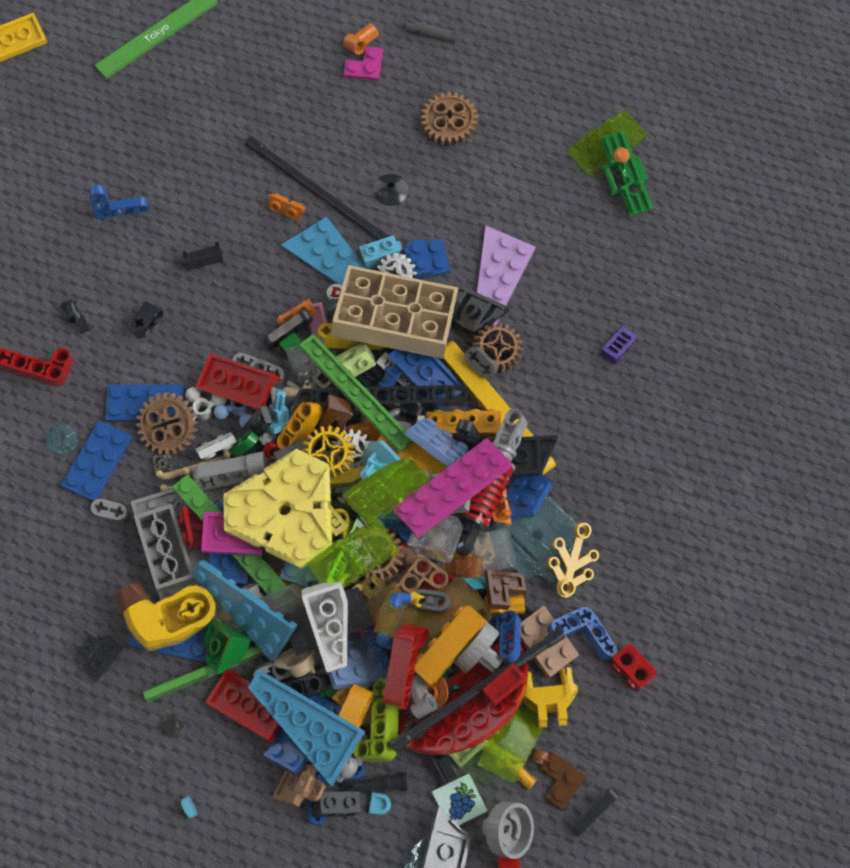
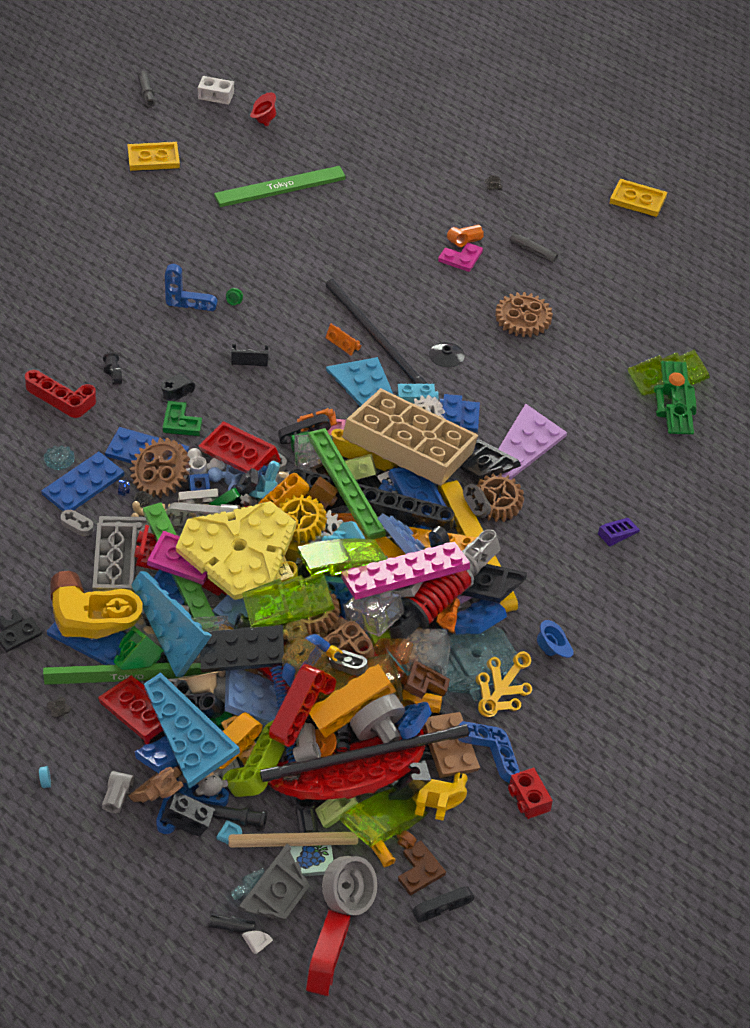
camera: 15 degrees right, 20 degrees down
white wedge [301,582,348,672] -> none
red plate [482,663,527,706] -> none
none -> light grey piece [102,771,134,814]
none -> clear blue plate [118,478,130,496]
none -> green plate [163,401,202,436]
none -> blue plate [188,473,210,491]
none -> green plate [226,288,243,305]
none -> tan axle [228,832,358,848]
none -> black hinge [387,761,431,800]
none -> blue piece [537,620,574,658]

